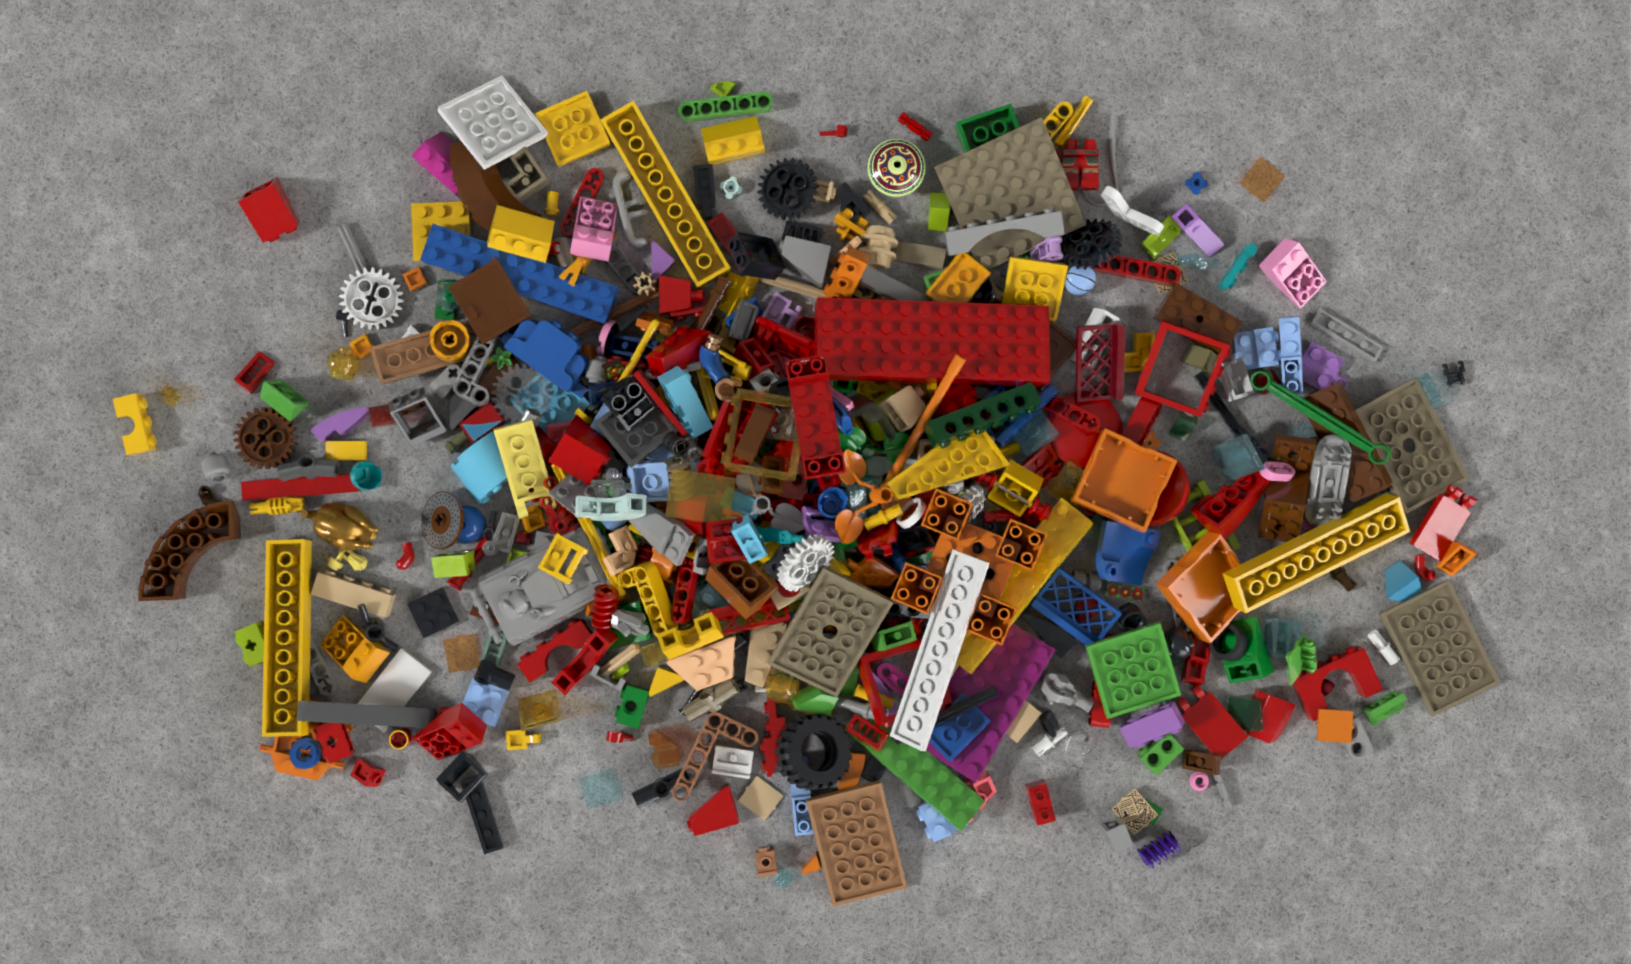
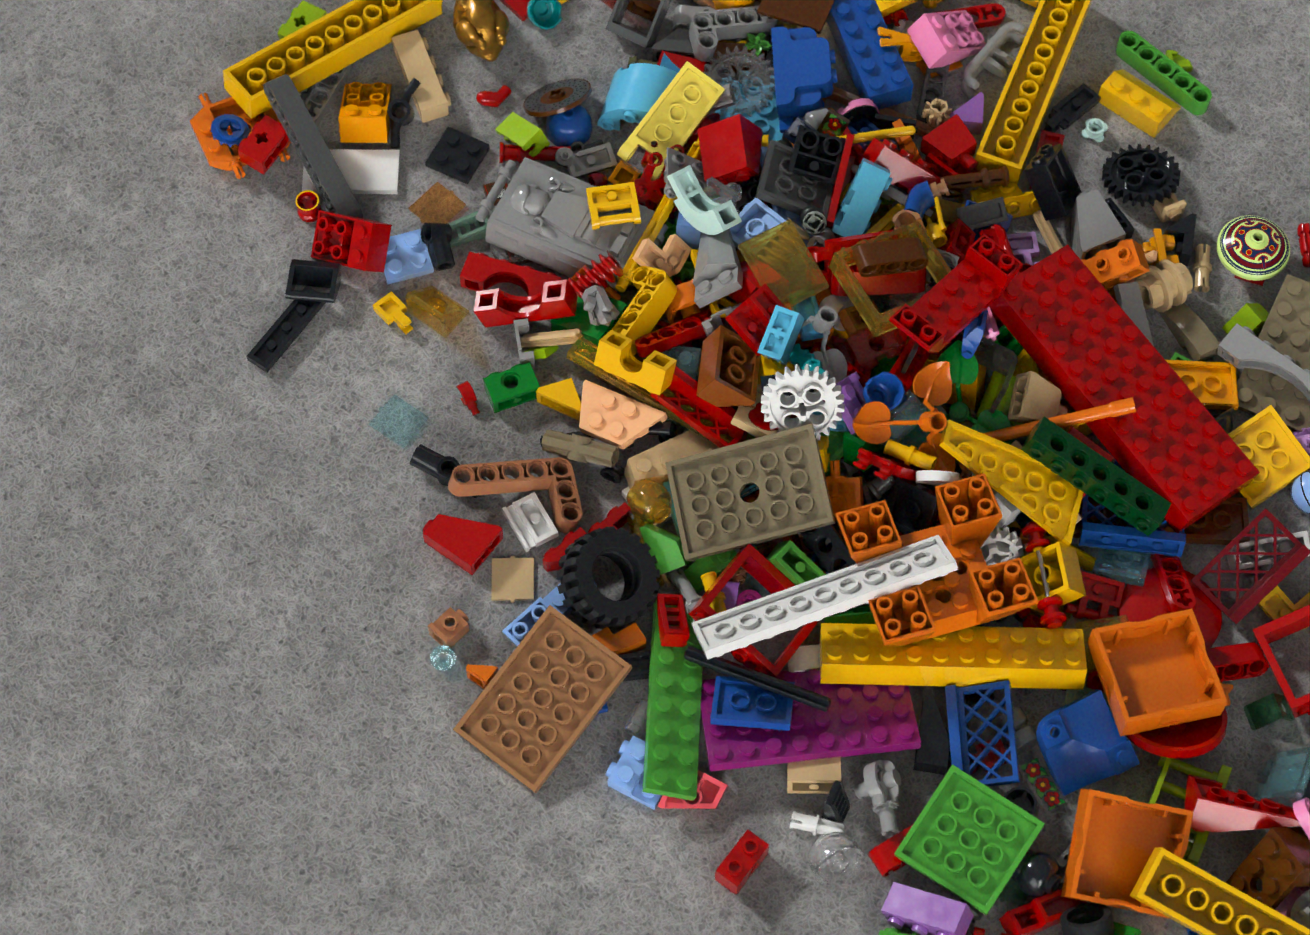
camera: 50 degrees right, 25 degrees down
light yellow piece [327,549,367,571] -> none
red bracket [350,758,386,787] -> none
clear orange slope [649,728,682,769] -> none
red hand [820,125,847,138] -> none

